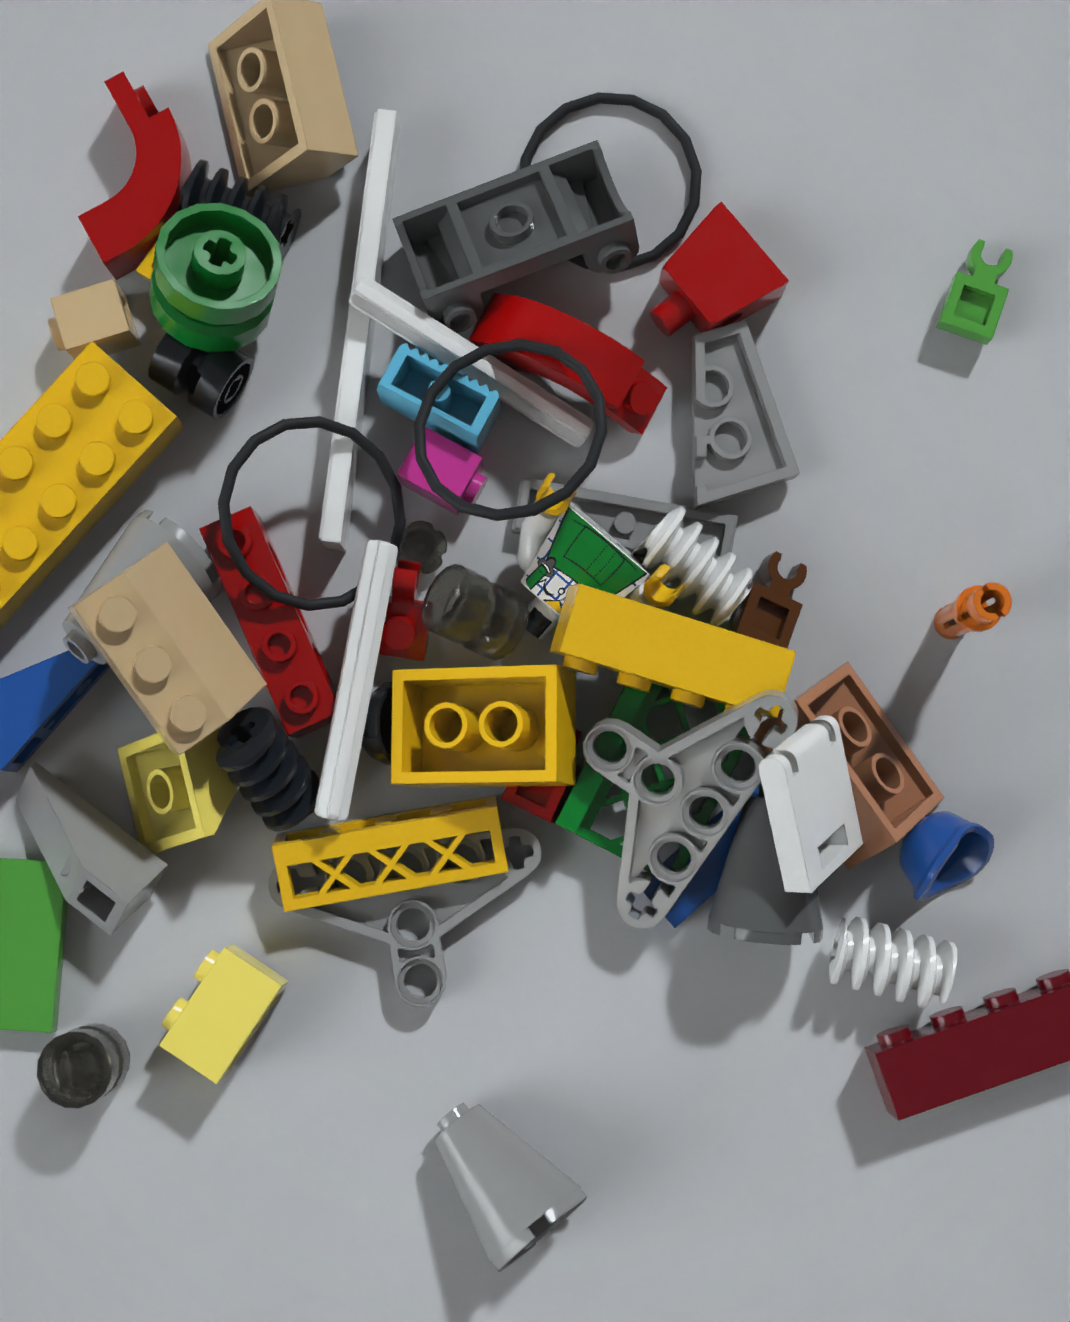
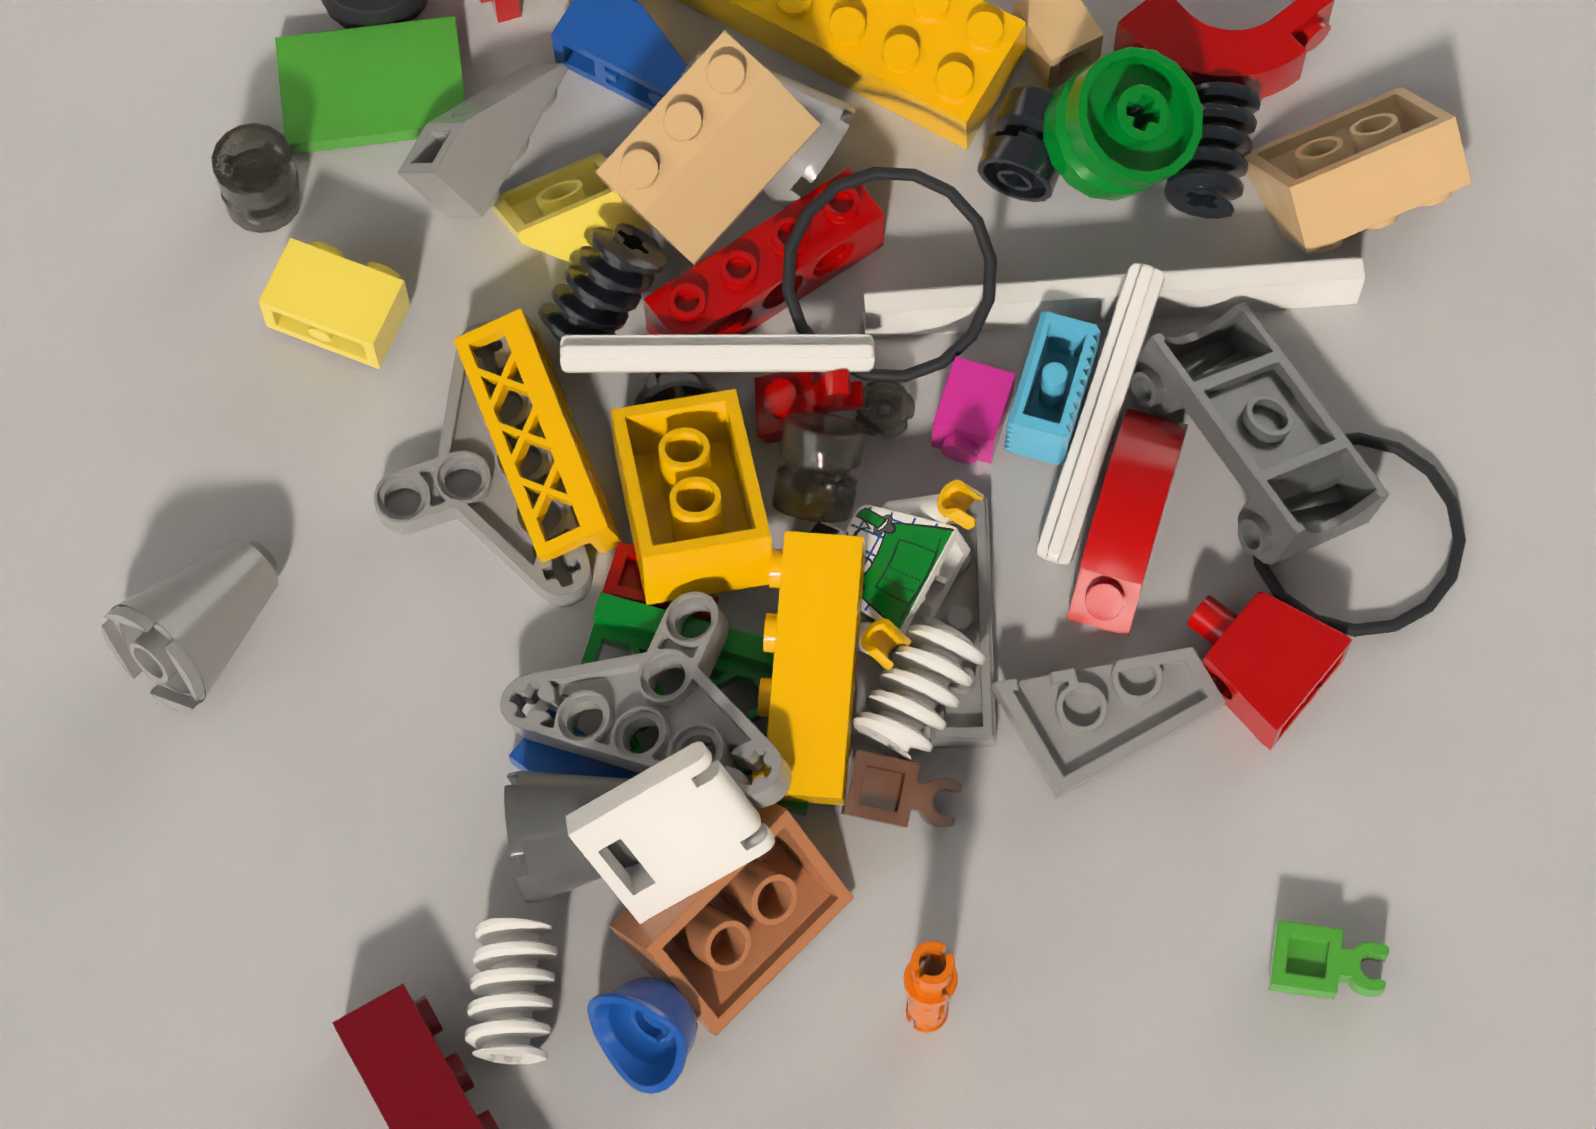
camera: 80 degrees right, 15 degrees down
black piece [414,339,607,521] -> none

